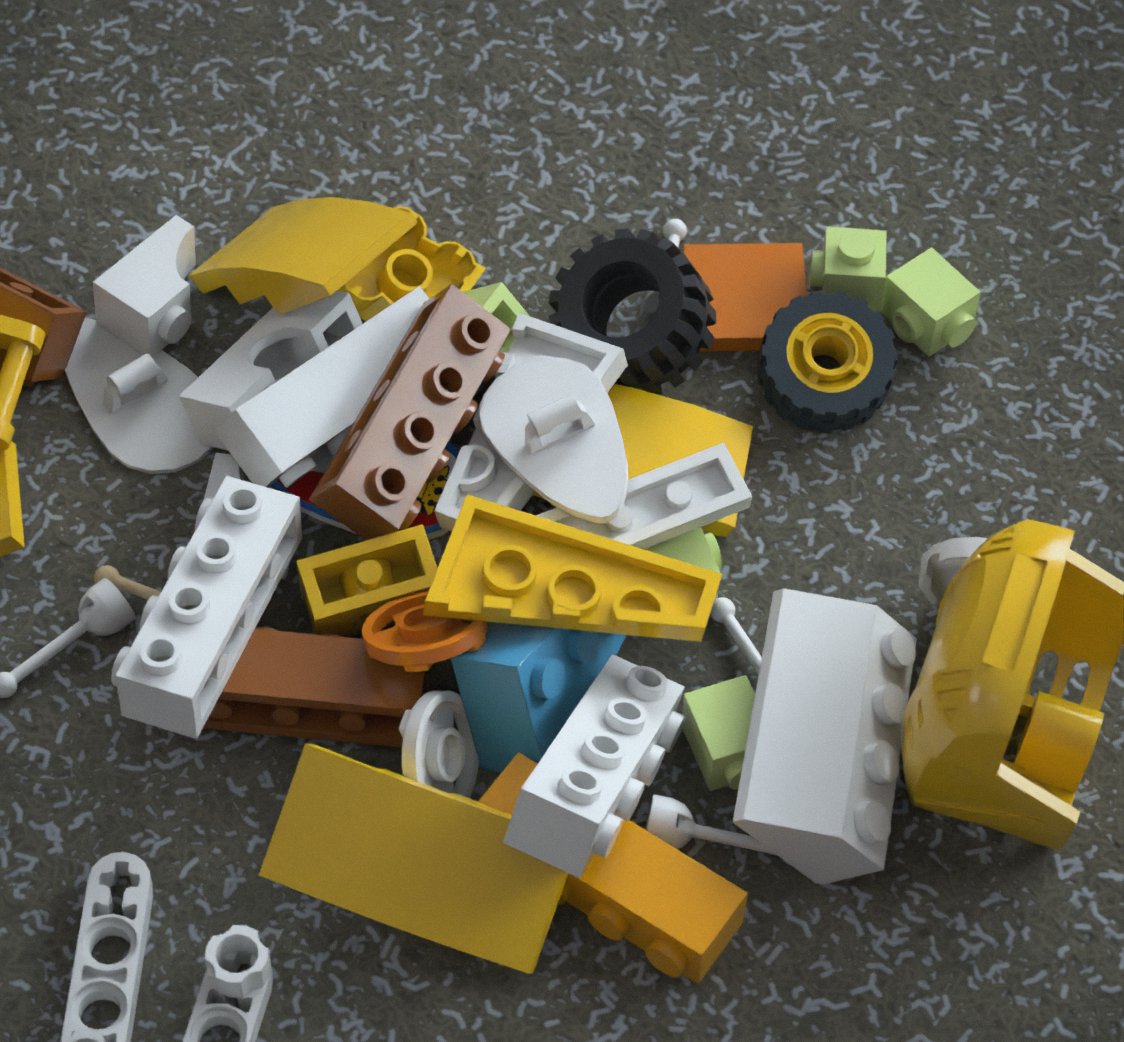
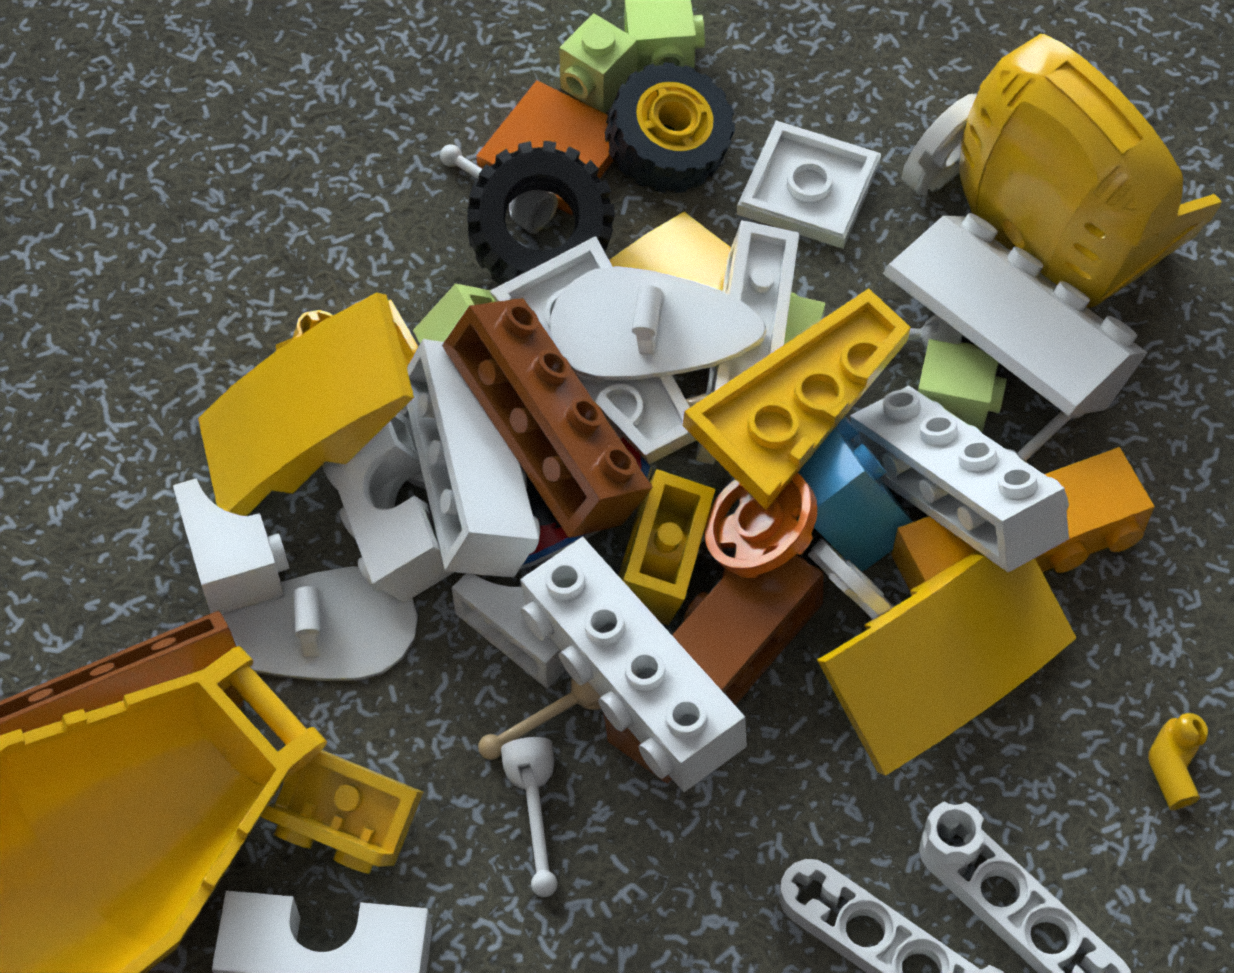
camera: 55 degrees left, 5 degrees up
none -> white tile [737,121,881,249]

